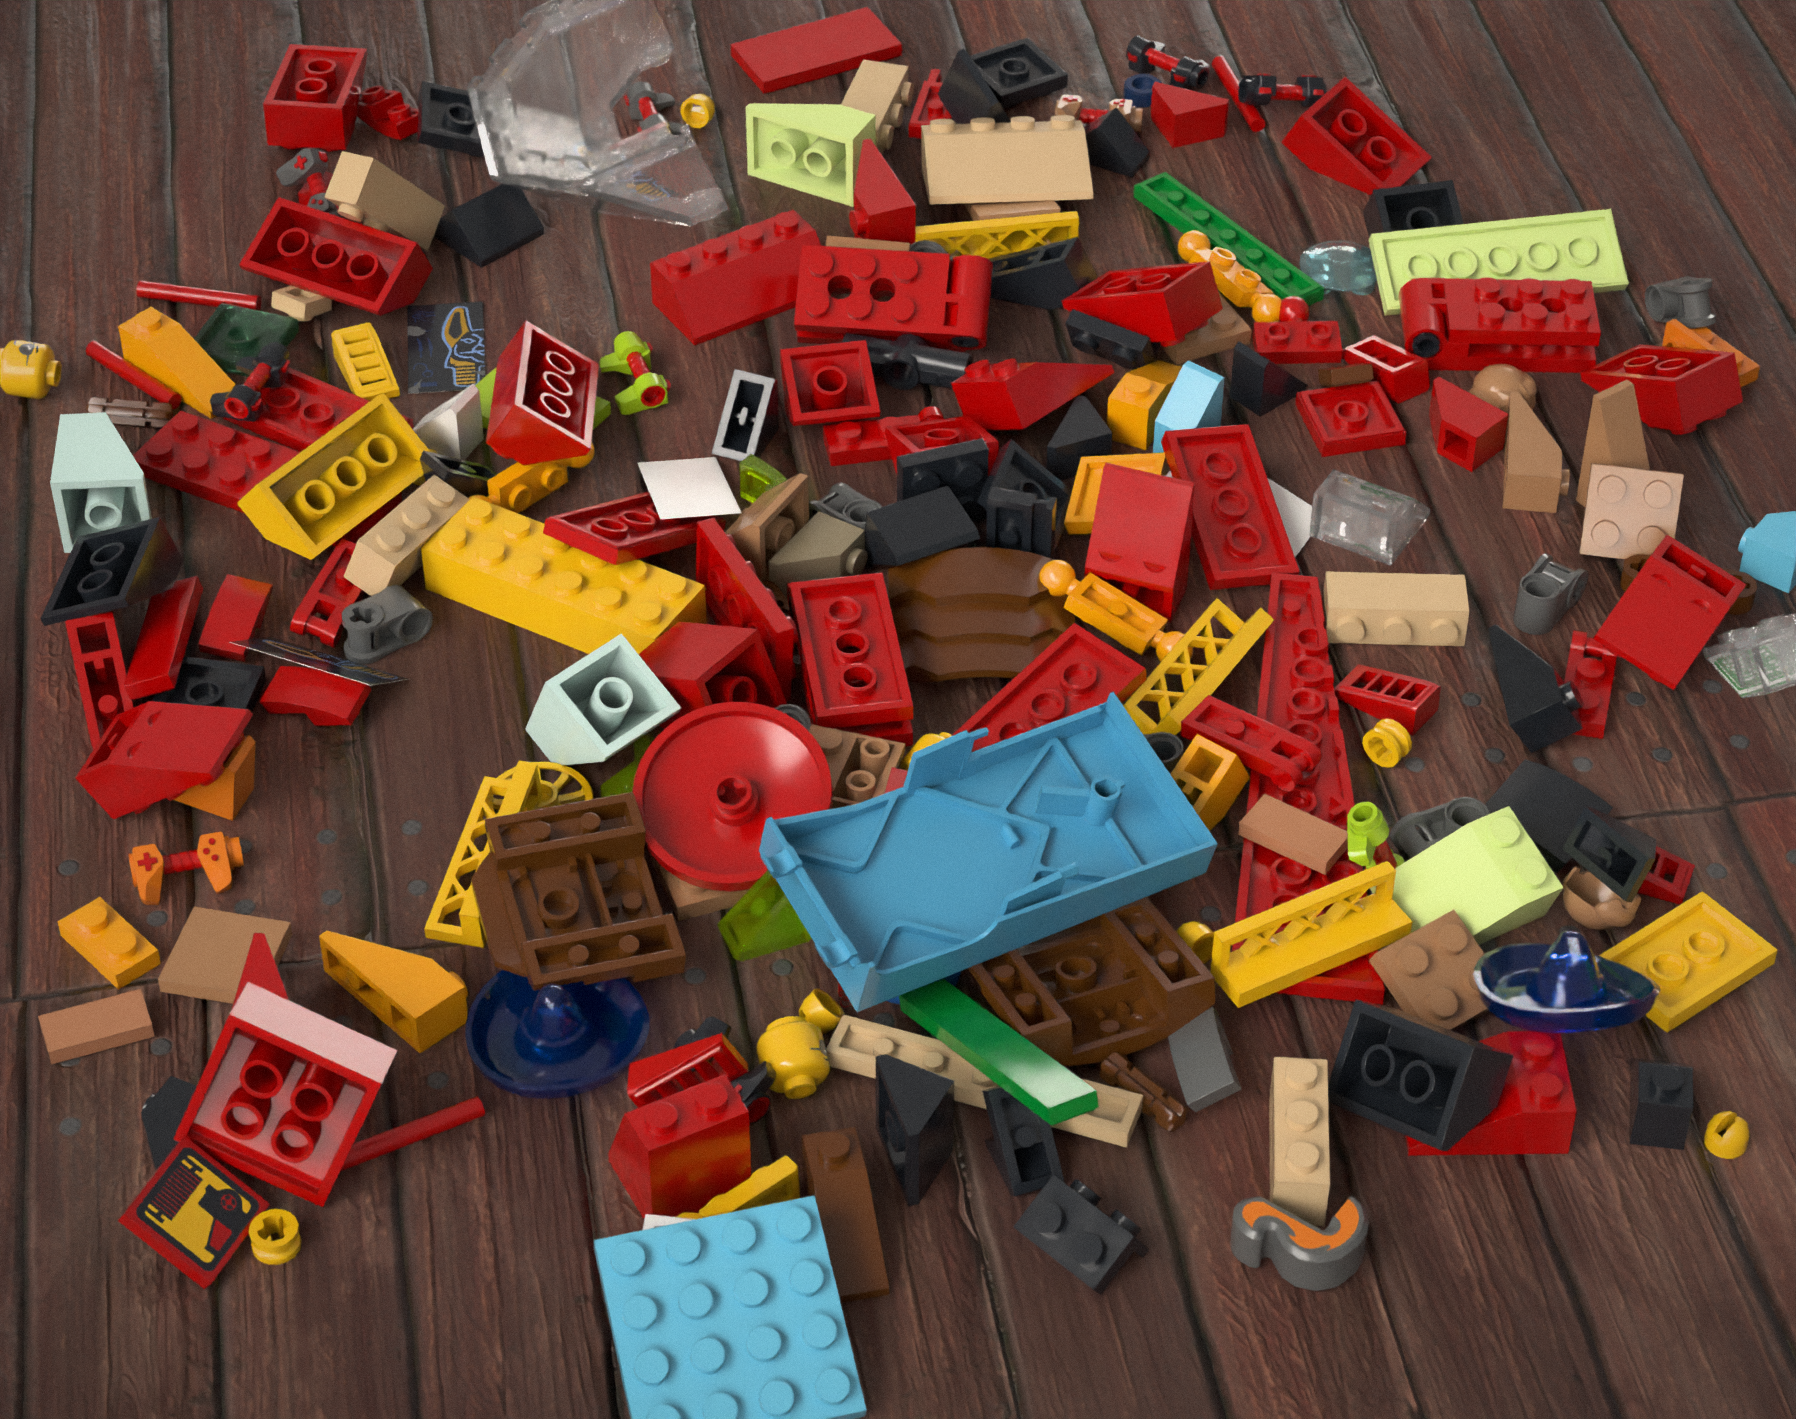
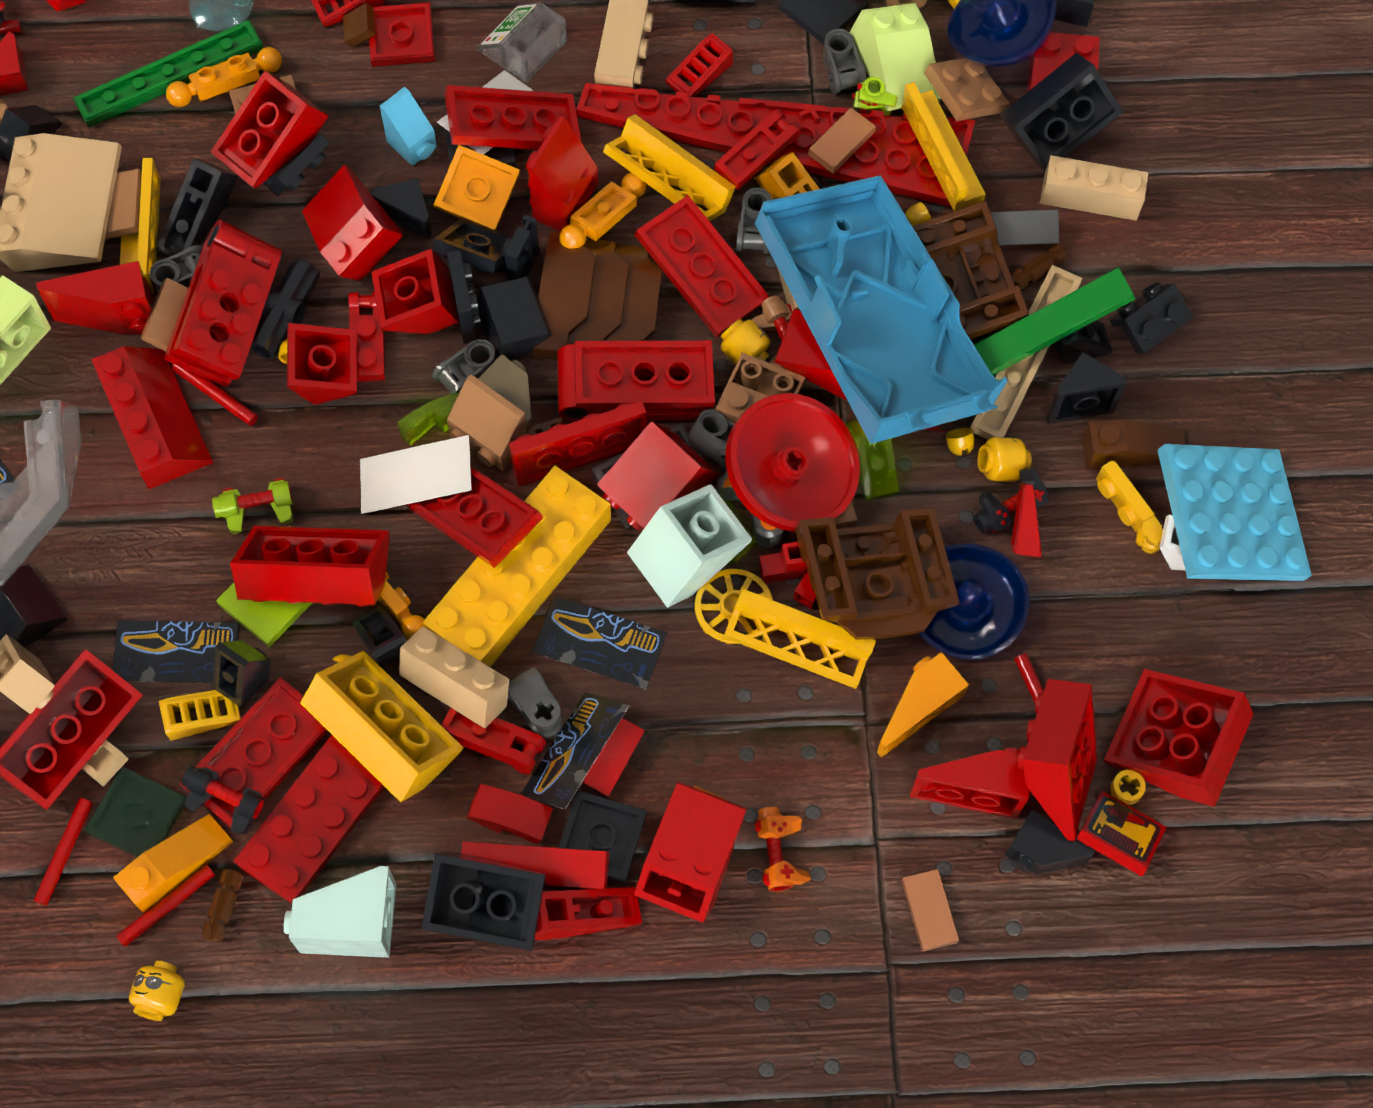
camera: 85 degrees left, 25 degrees up
light orange plate [57,897,161,990] -> none
medium nougat tile [158,907,292,1004] -> none
white slope [413,384,484,460] -> none
red slope [608,1074,751,1219] -> none
black slope [712,369,779,465] -> none
light orange slope [1107,360,1182,451] -> none
black slope [1230,341,1308,417] -> none
dark grey animal [1230,1196,1369,1291] -> none
red plate [1252,296,1343,364] -> none
yellow bush [1362,719,1412,768] -> none
none -> red bar [172,364,258,426]
none -> black slope [213,640,270,707]
none -> black sticker [532,596,667,689]
none -> red slope [1104,669,1254,807]

